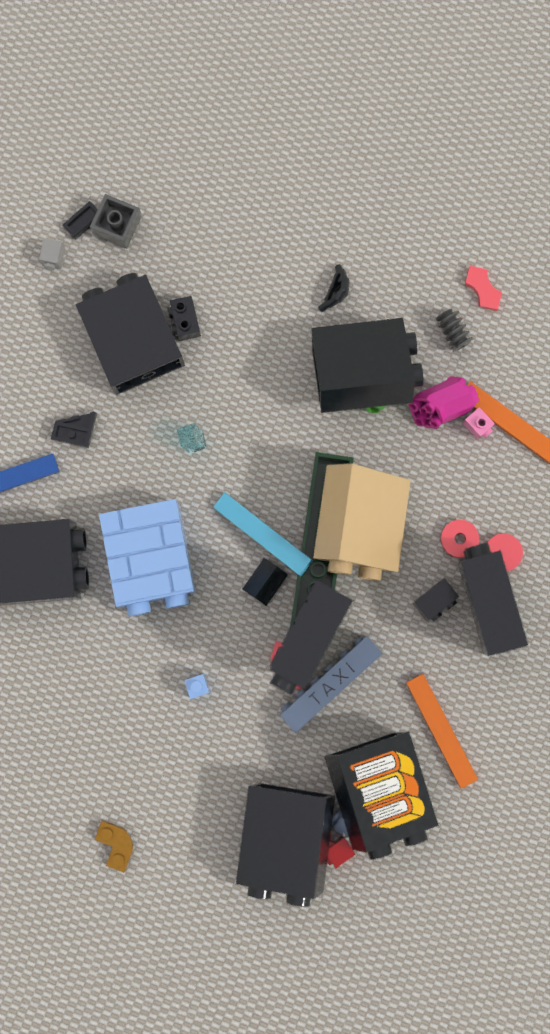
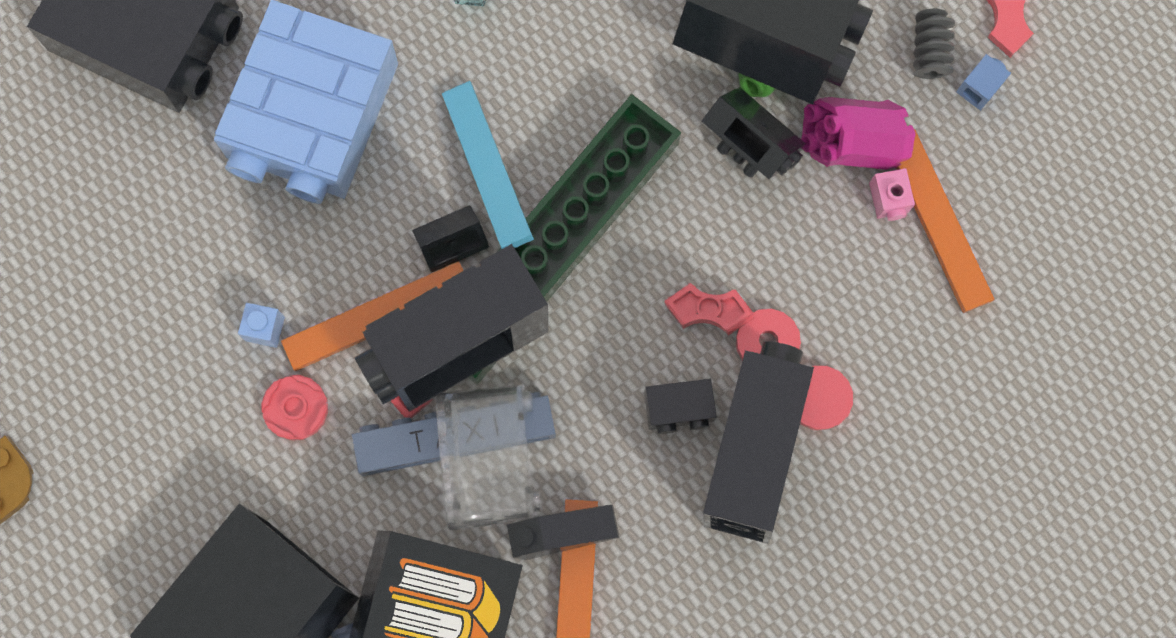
camera: 20 degrees right, 5 degrees down
tan brick [313,464,411,581] -> none
none -> coral tile [261,375,328,441]
none -> orange tile [281,261,463,372]
none -> clear windscreen [436,384,542,530]
none -> black slope [507,504,620,560]
none -> coral tile [664,283,755,336]
none -> black piece [701,87,806,179]
none -> medium blue brick [956,54,1011,111]

